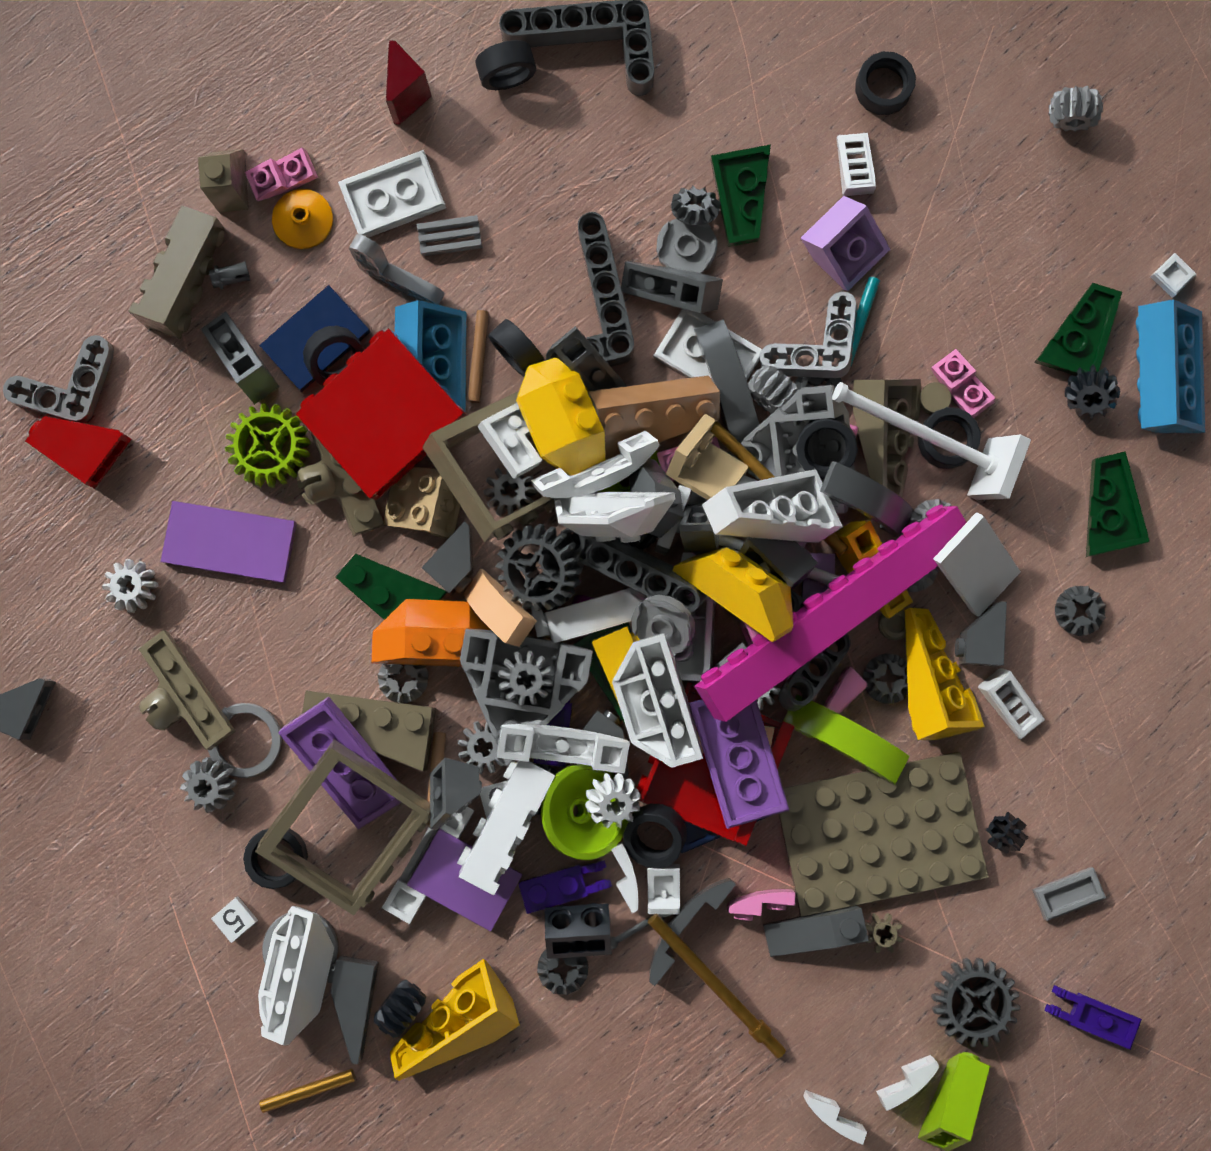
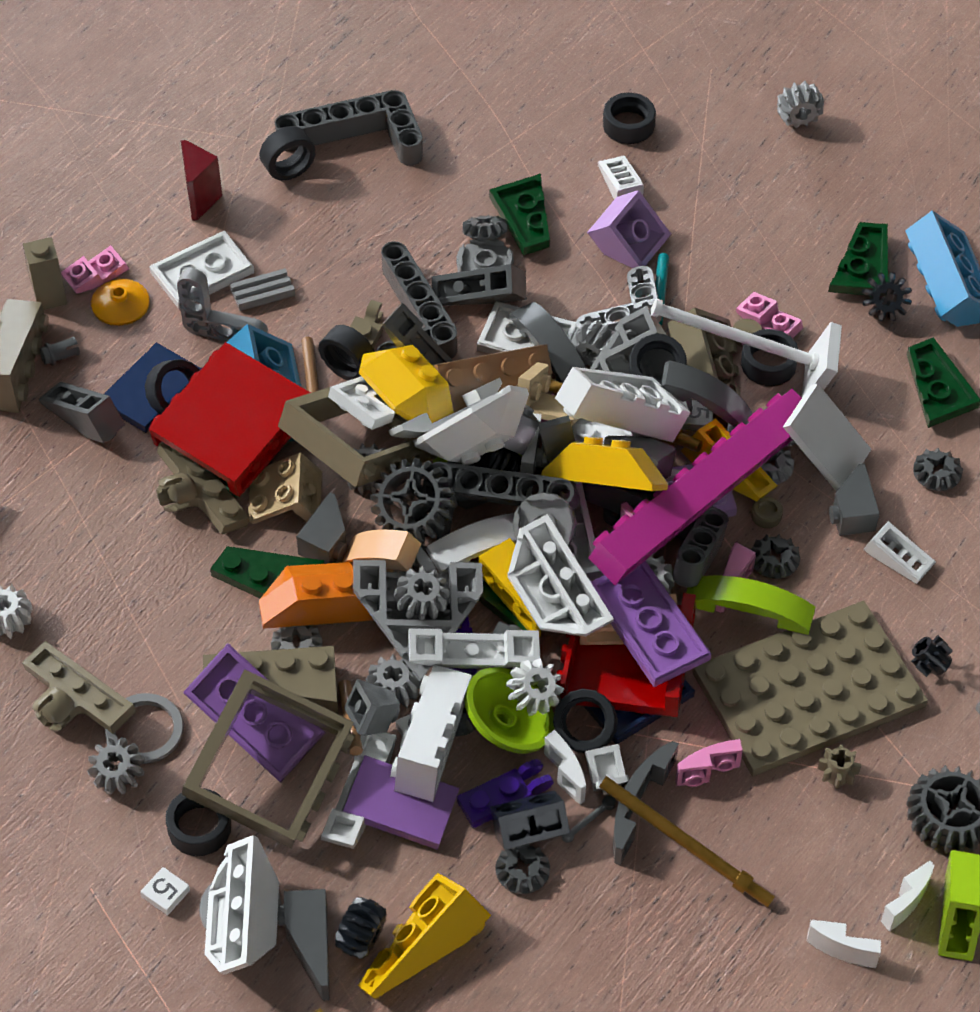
camera: 15 degrees left, 30 degrees down
medium lavender tile [160,501,297,583] -> none
lime gear [225,403,311,488] -> none
dark grey slope [763,905,869,957] -> none
yellow wedge [905,608,985,740] -> none
white tile [1150,253,1197,298] -> none
none -> dark tan plate [350,300,383,348]

